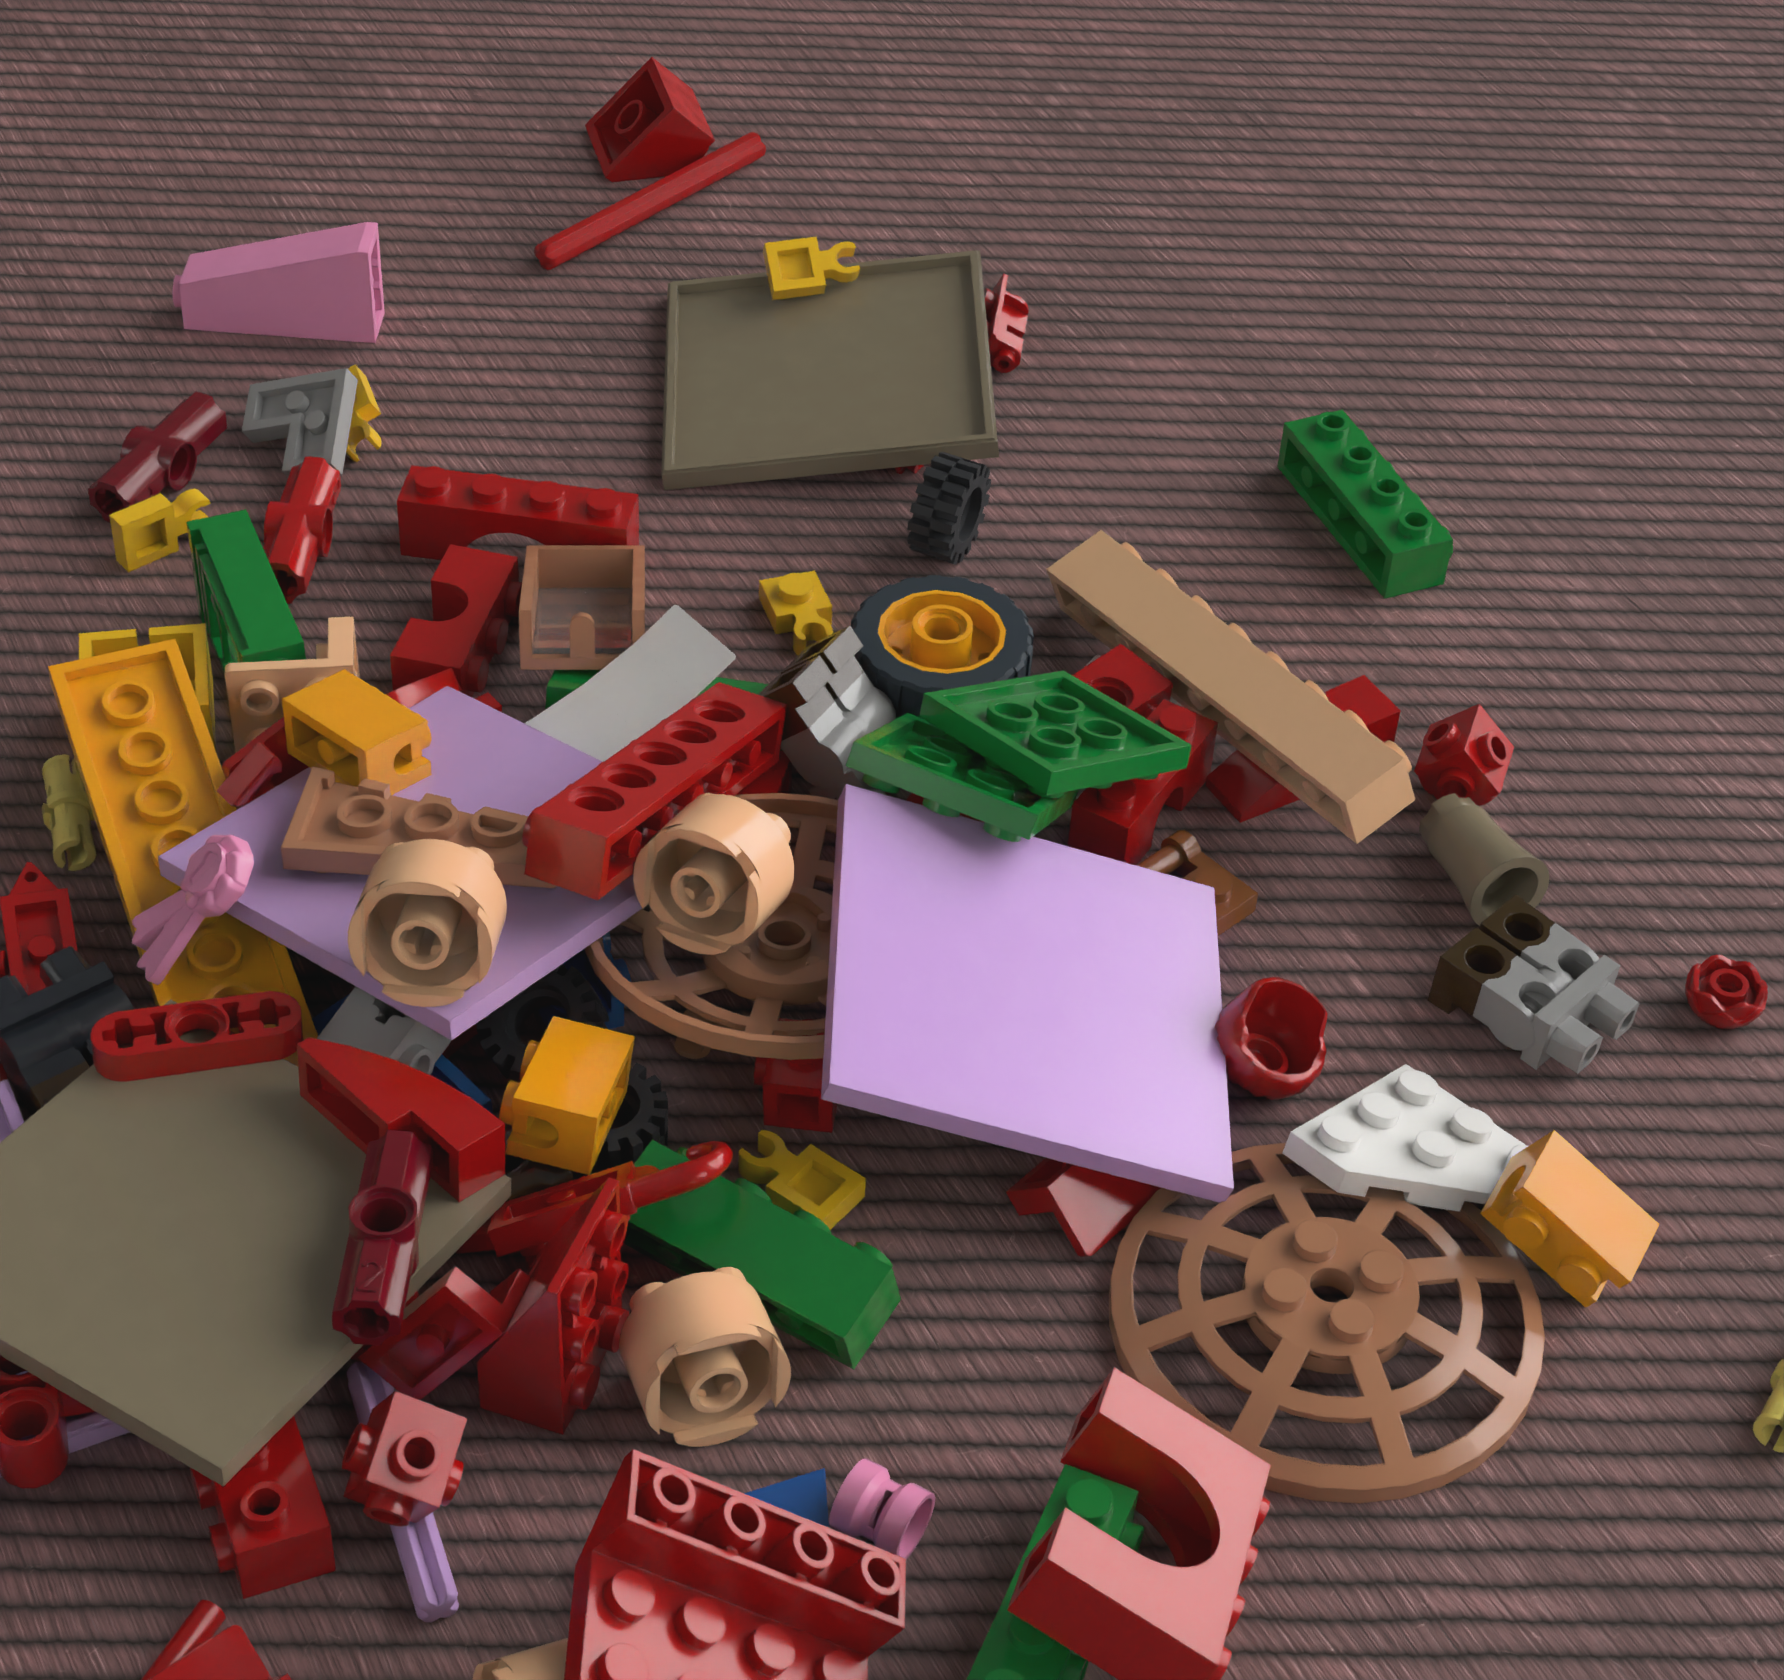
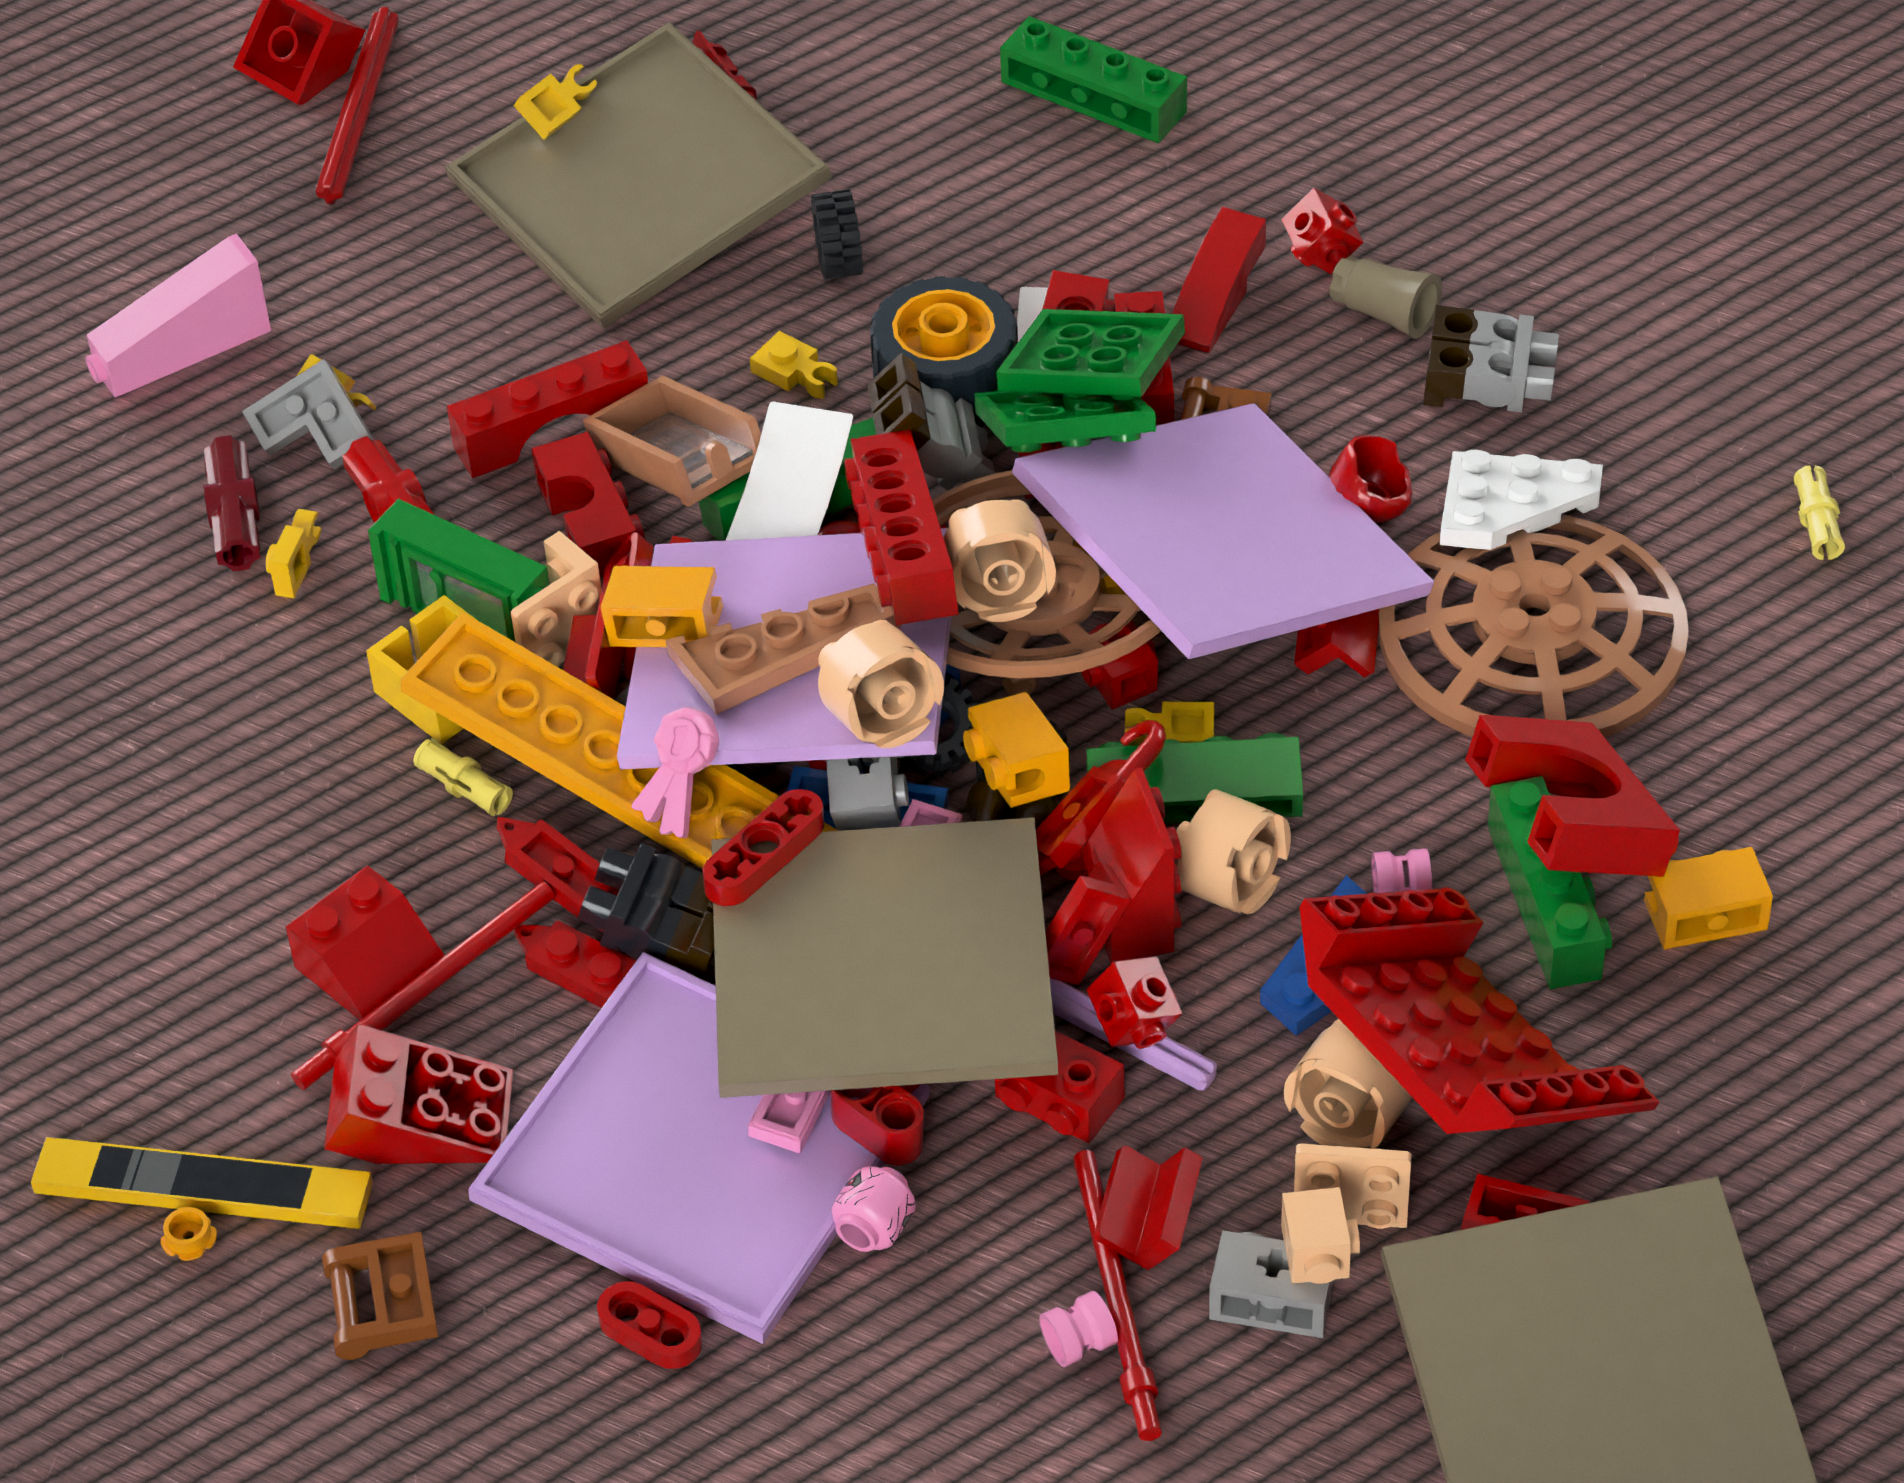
camera: 30 degrees left, 5 degrees up
red tile [216,741,282,808] -> none
red slope [297,1037,505,1203] -> none
dark red piece [332,1130,433,1346] -> none
light nougat brick [1046,530,1415,844] -> none
light orange brick [1480,1130,1659,1308] -> none
red plate [1685,955,1768,1029] -> none

